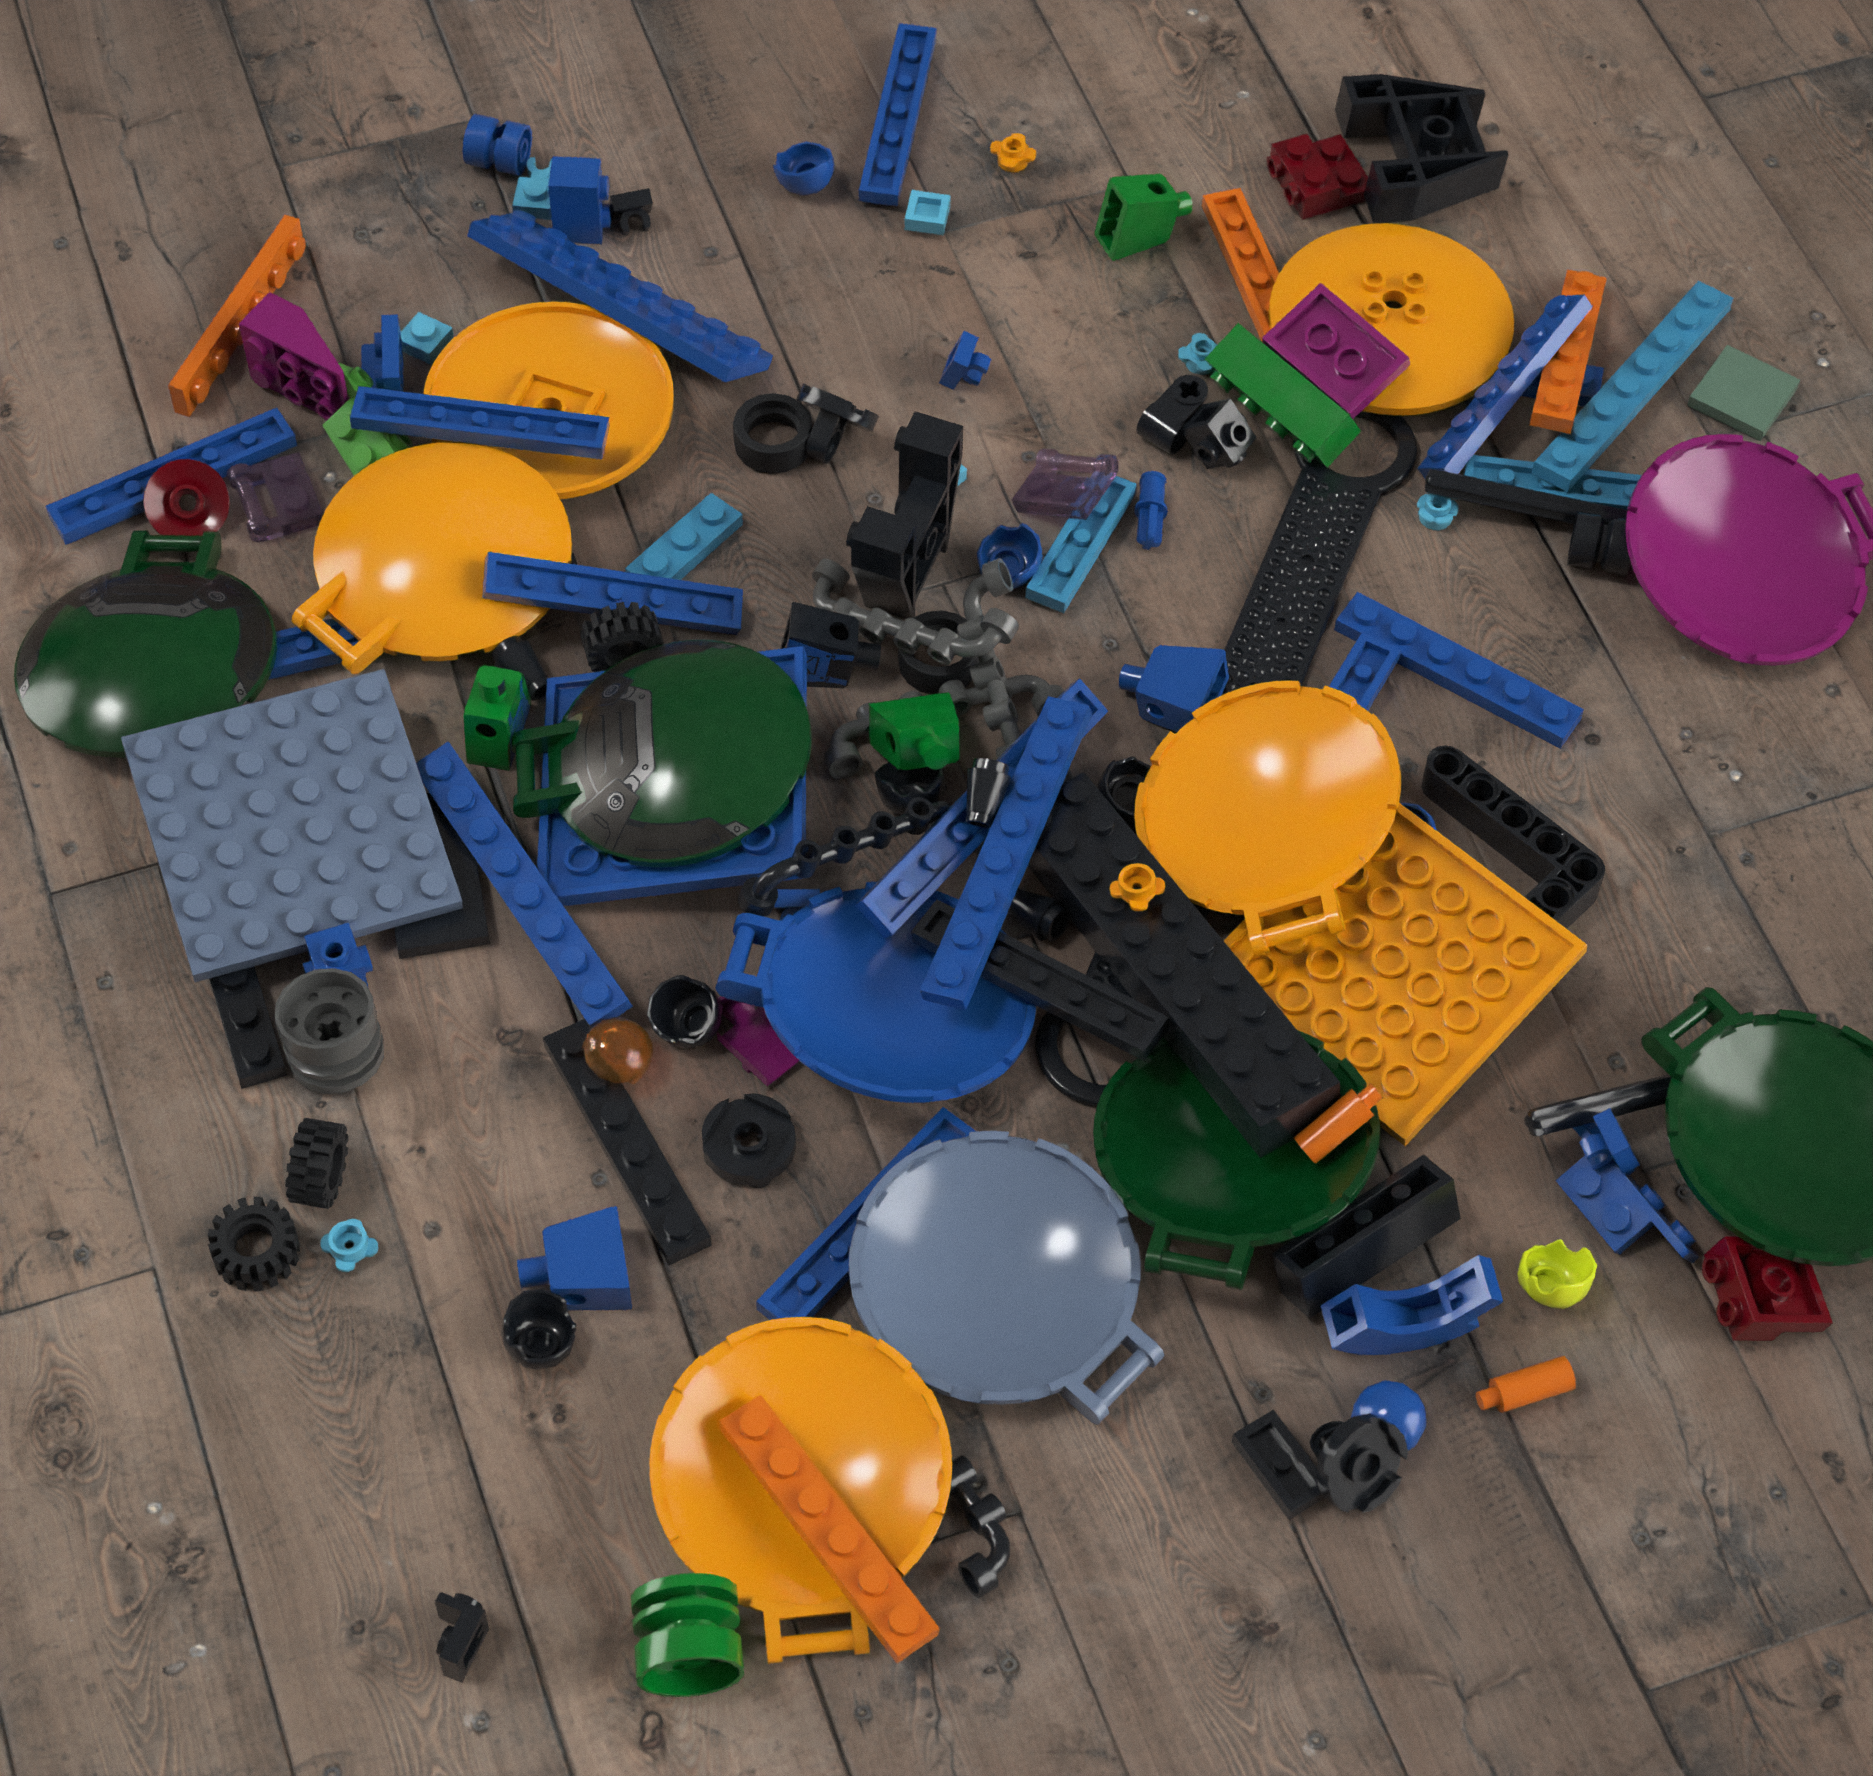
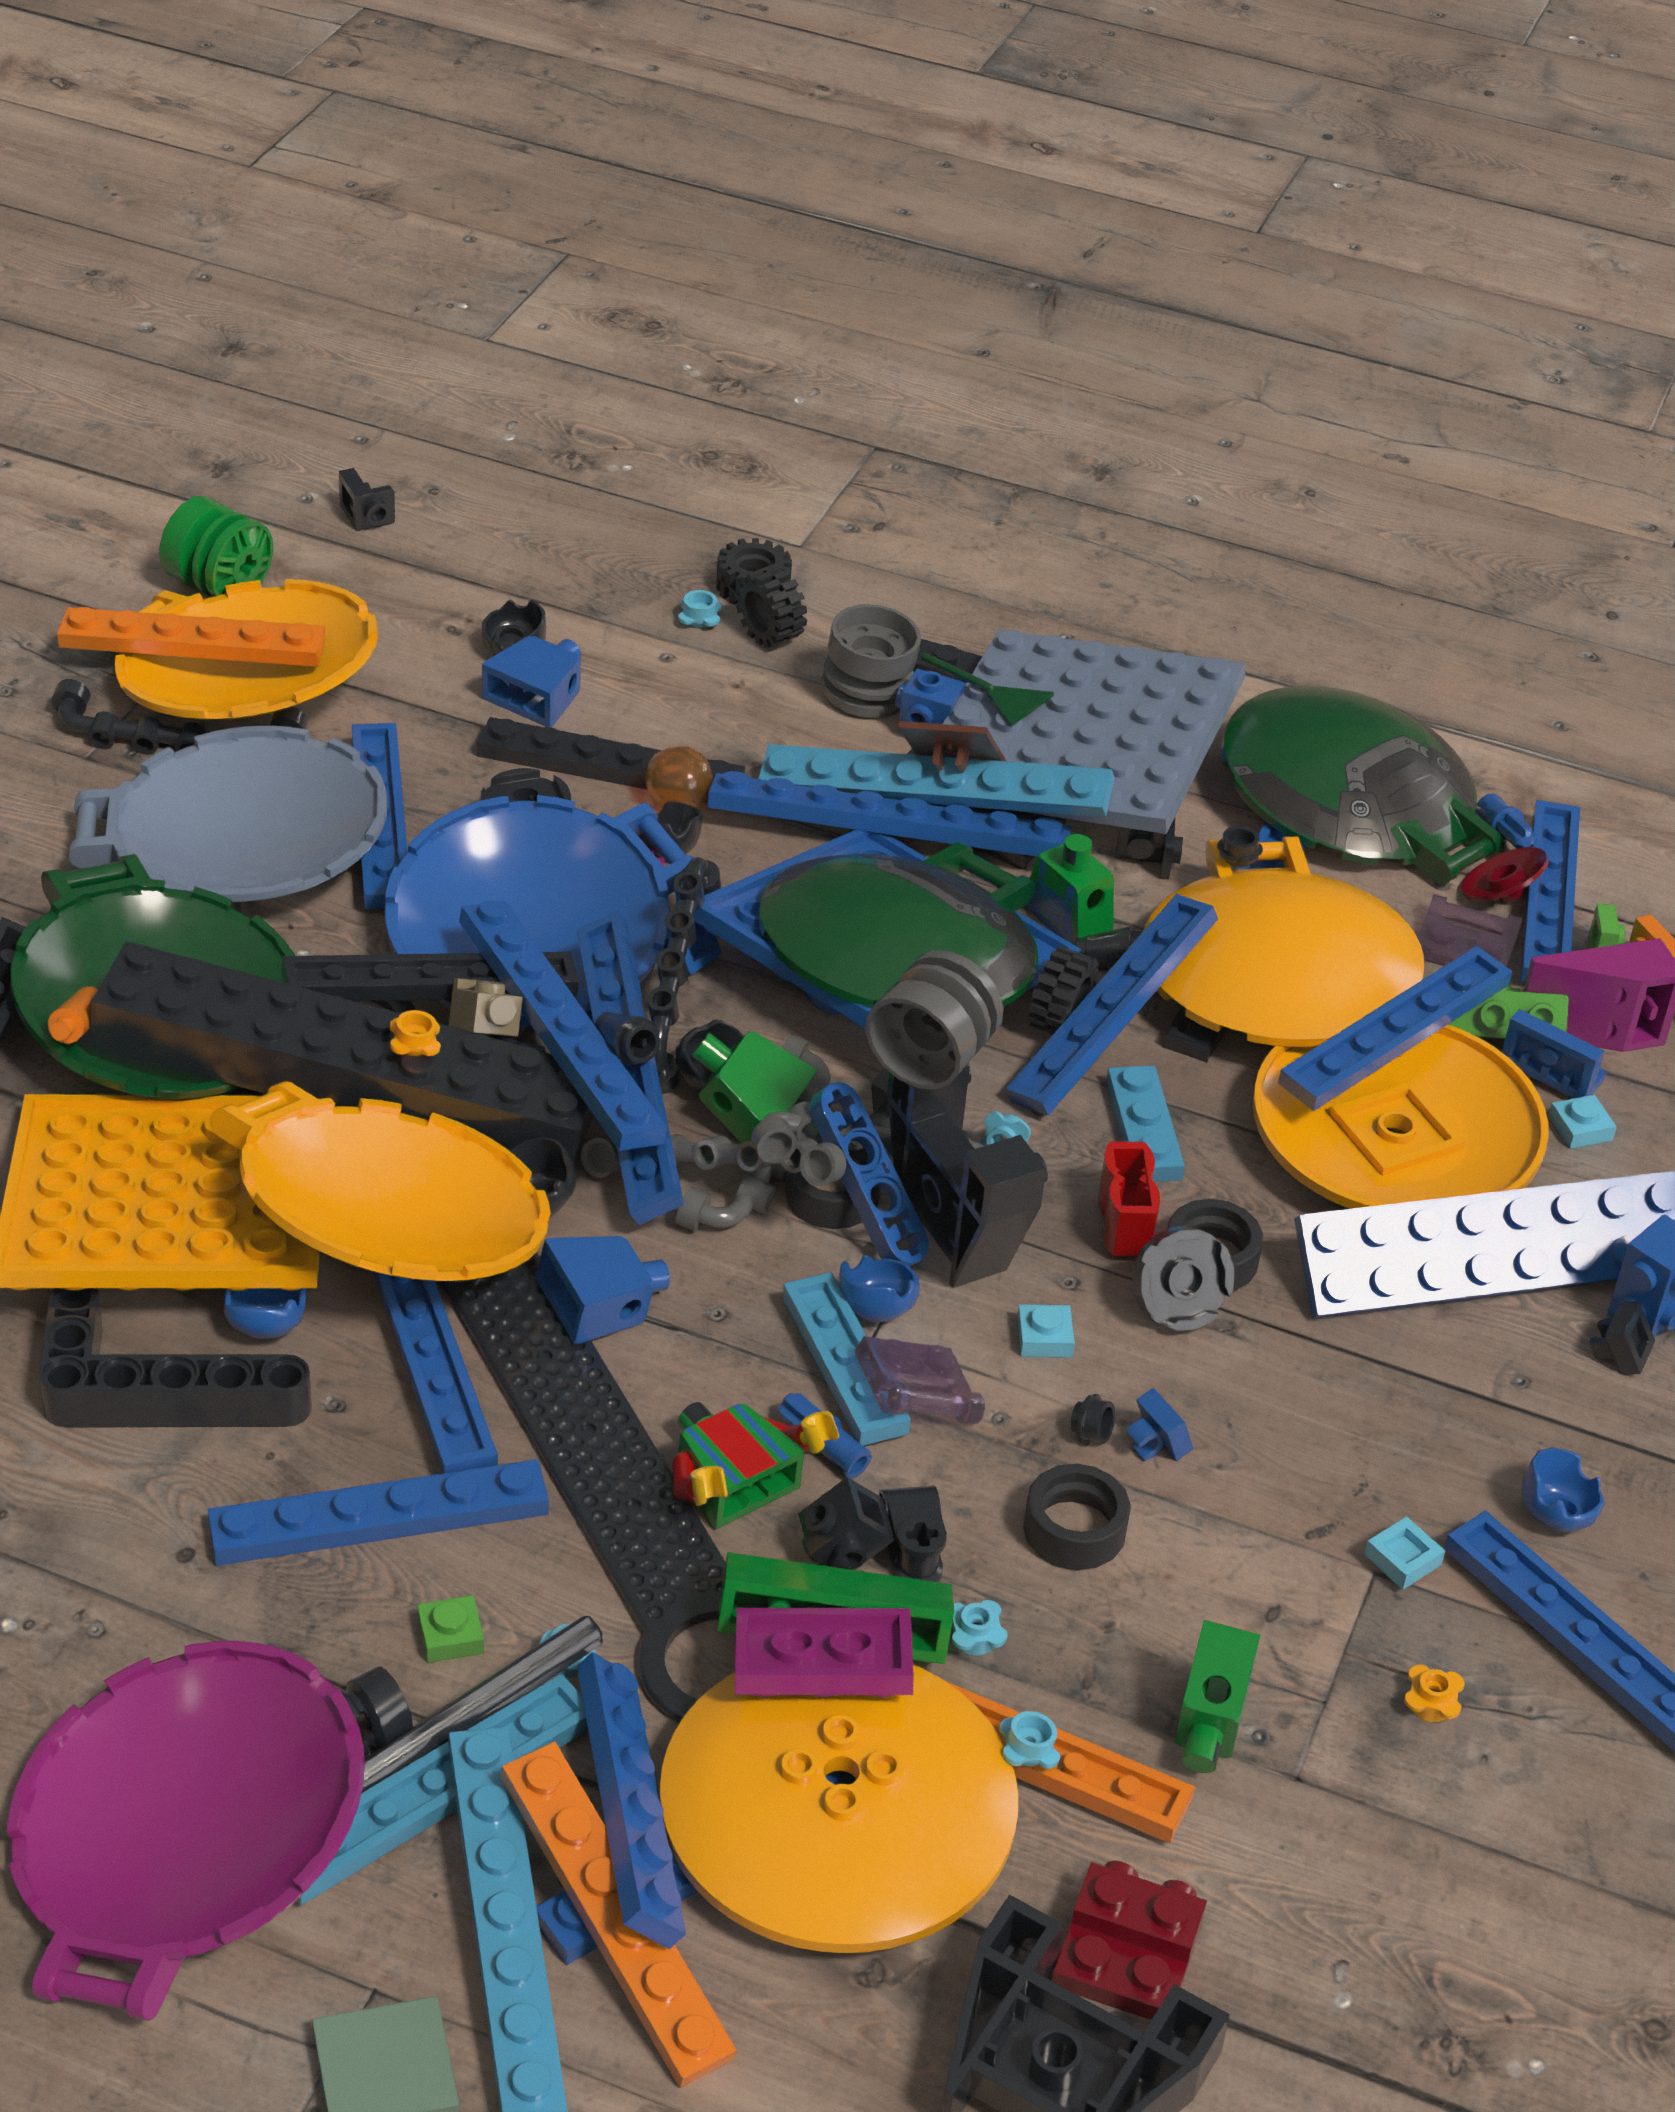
camera: 130 degrees right, 15 degrees down
none -> bright green plate [417,1595,484,1663]
none -> dark tan brick [449,978,523,1036]
none -> torso [672,1402,839,1529]
none -> dark azure plate [759,744,1115,817]
none -> blue beam [810,1082,929,1267]
none -> dark grey wheel [865,950,1004,1090]
none -> copper piece [898,721,1006,773]
none -> dark green piece [921,653,1054,727]
none -> medium azure plate [979,1111,1031,1146]
none -> medium azure plate [999,1711,1060,1769]
none -> black tyre [1023,1463,1131,1570]
none -> black plate [1071,1394,1115,1446]
none -> red brick [1098,1141,1160,1256]
none -> black plate [1217,826,1263,867]
none -> blue axle [1476,793,1537,849]
none -> bright green plate [1588,903,1625,949]

